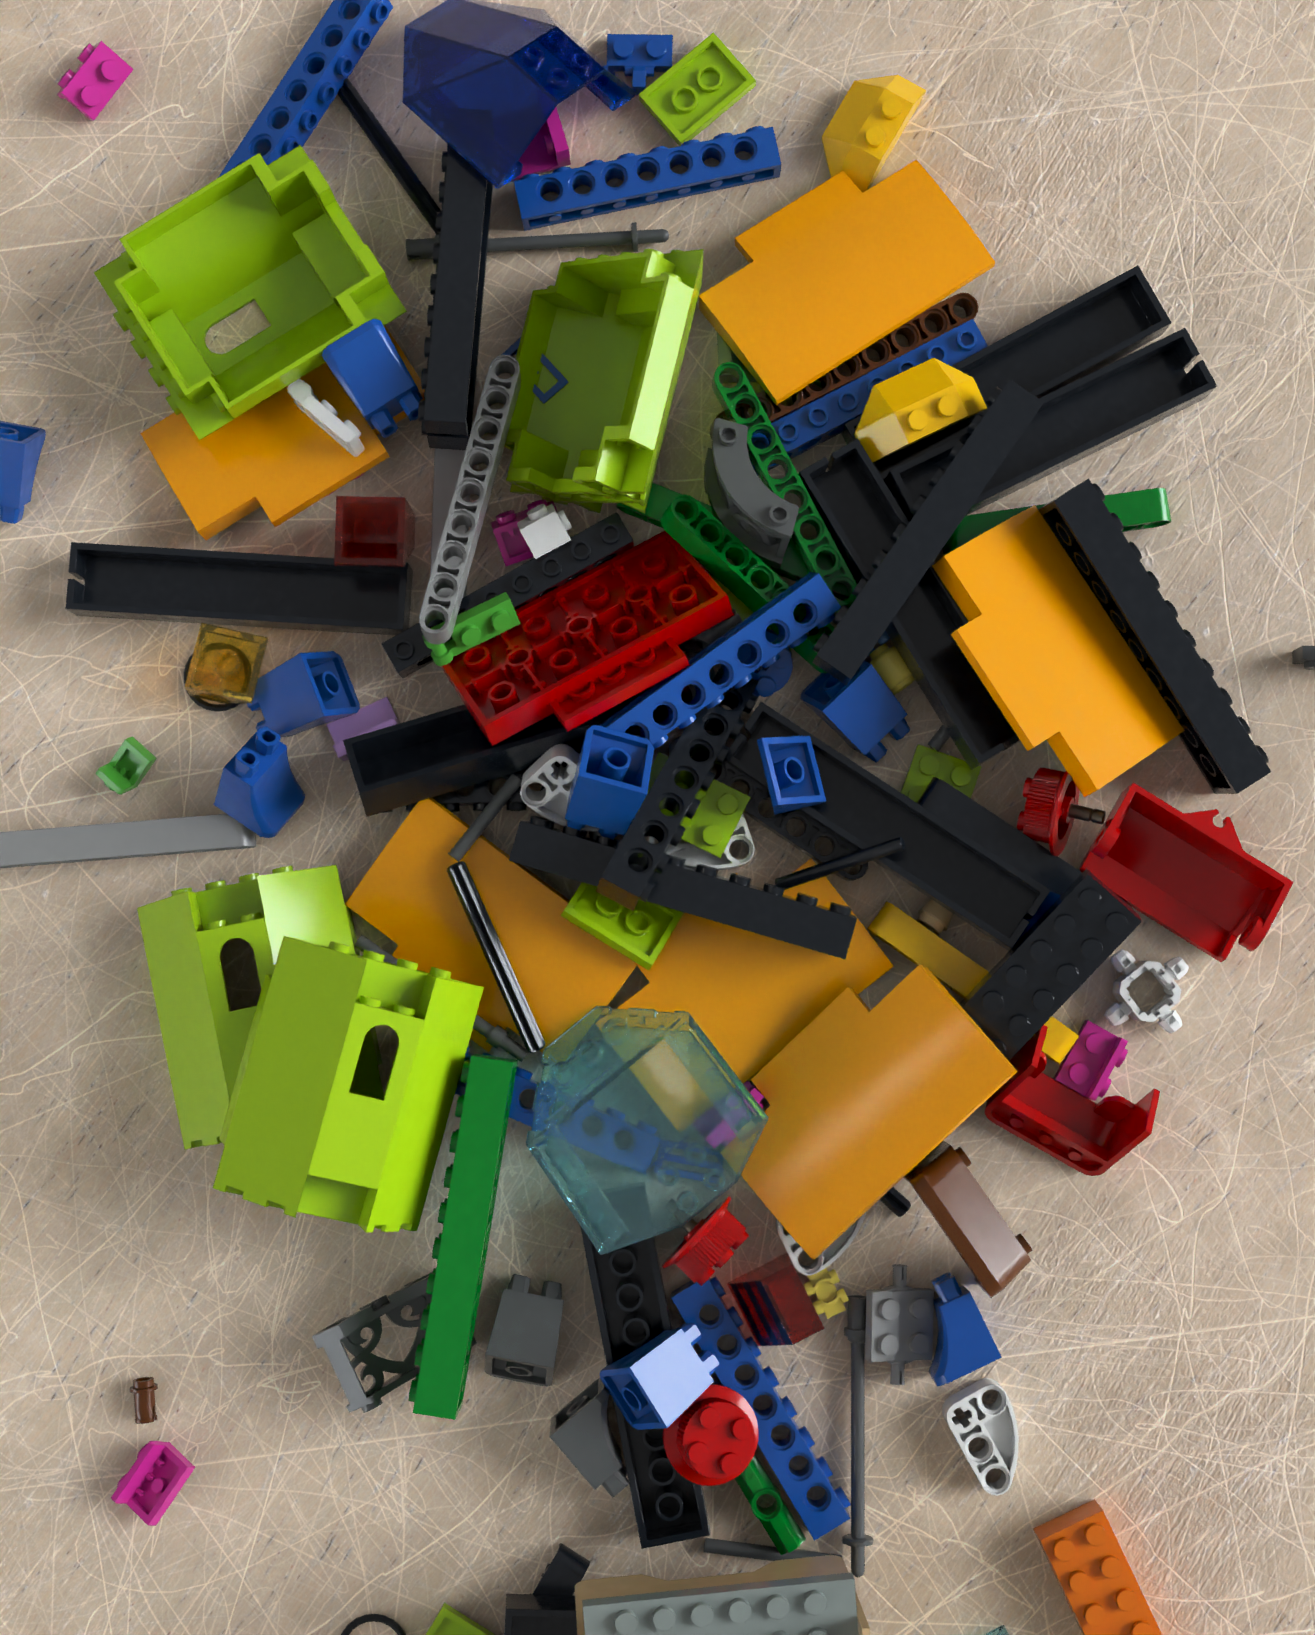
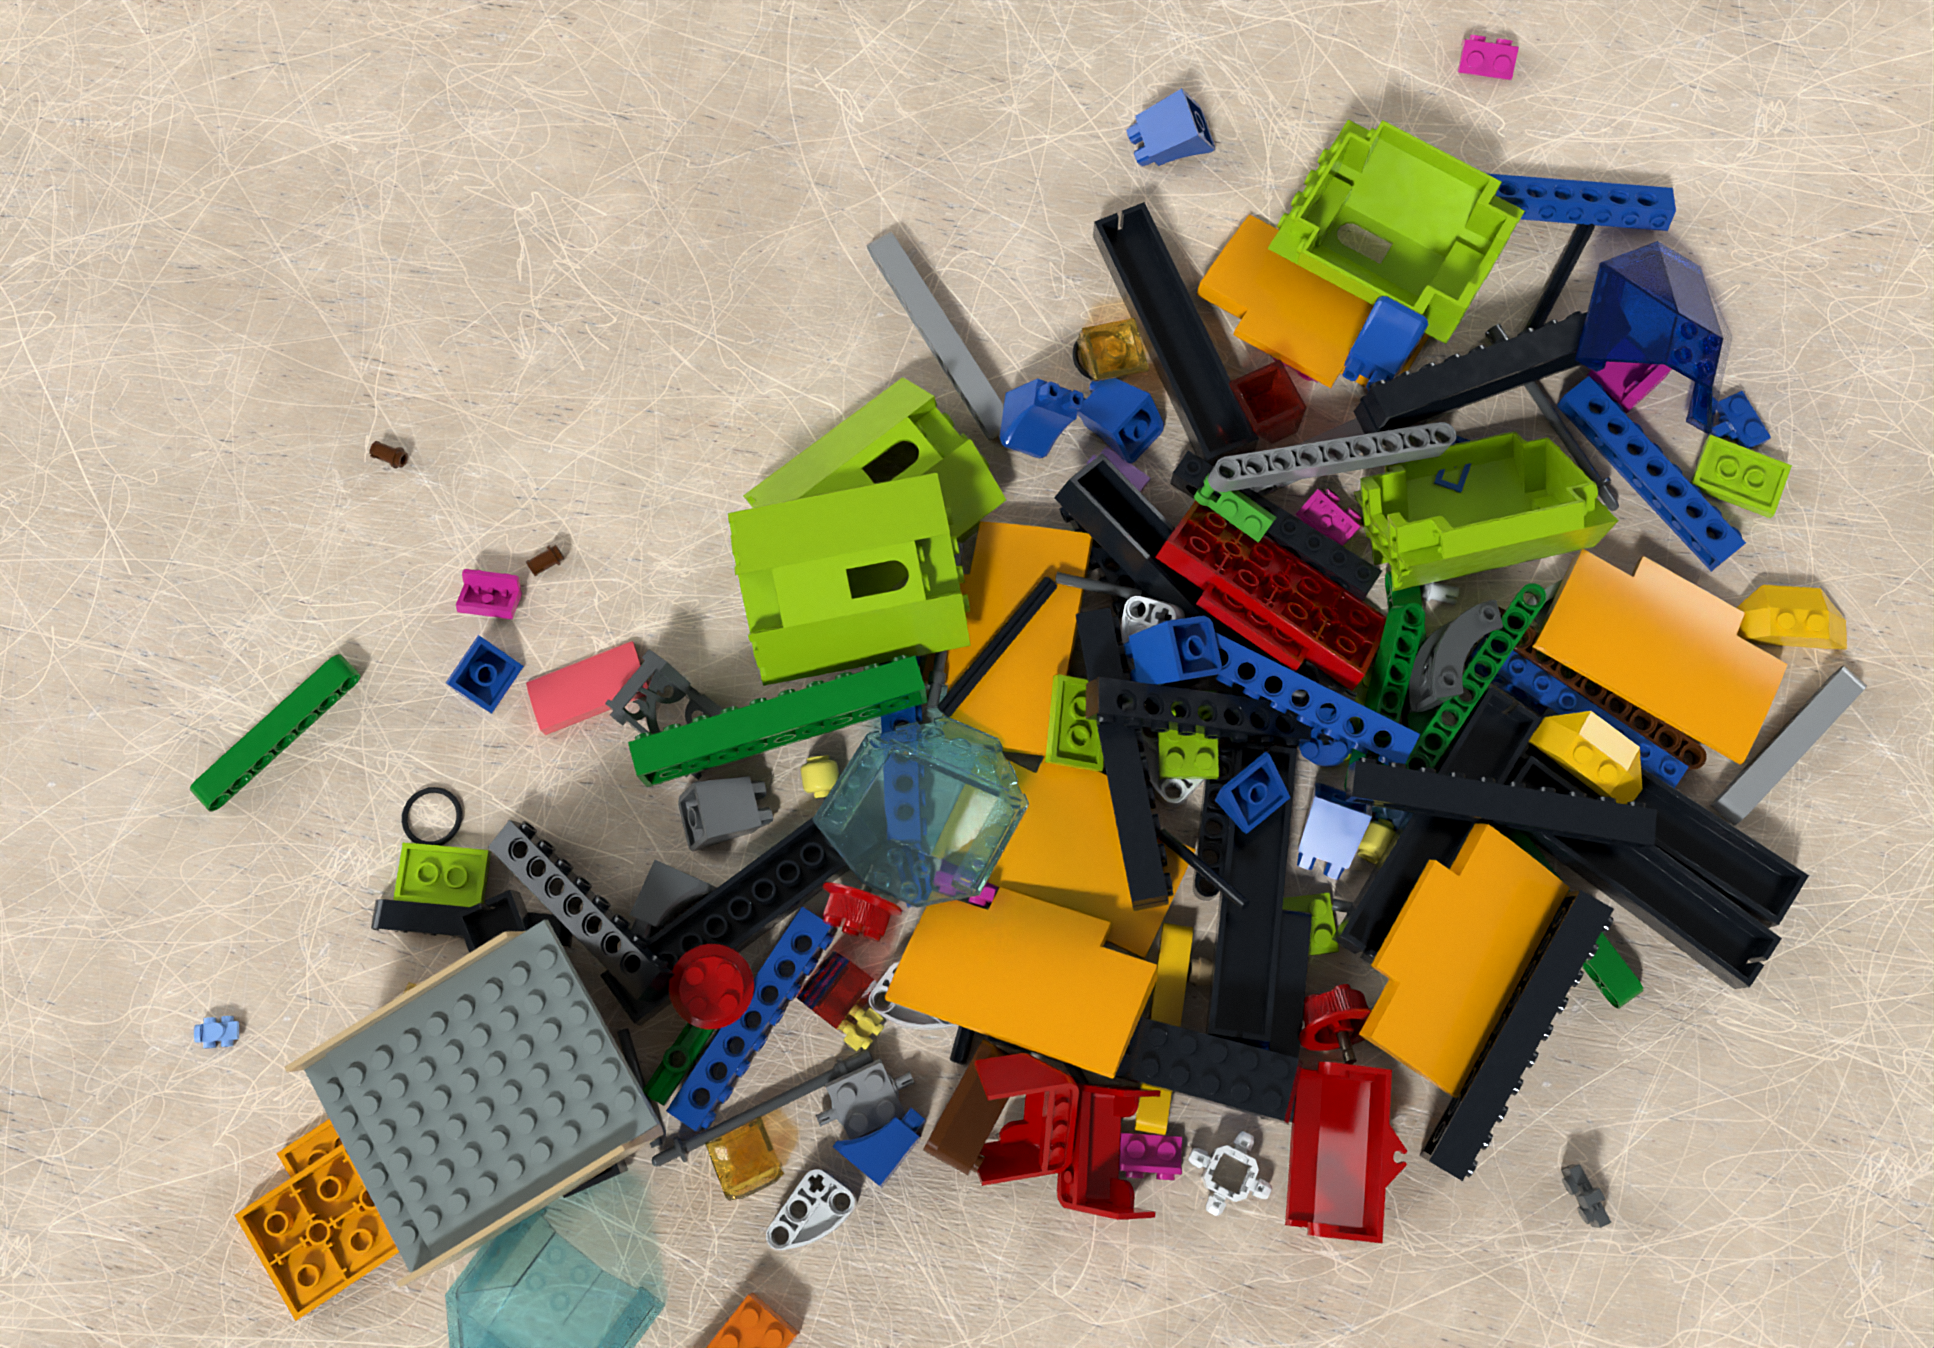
camera: 65 degrees right, 10 degrees down
bright green bracket [96,736,157,795] -> none
white hinge [287,379,365,457] -> none
white brick [517,504,572,559] -> none
hips [600,1323,720,1430] -> none
none -> blue slope [446,635,524,714]
none -> black brick [488,820,674,1002]
none -> coral slope [526,641,649,735]
none -> clear yellow slope [705,1117,785,1201]
none -> light yellow head [800,755,840,799]
none -> red windscreen [975,1053,1079,1186]
none -> white pin [1420,582,1459,605]
none -> light grey beam [1711,665,1867,826]

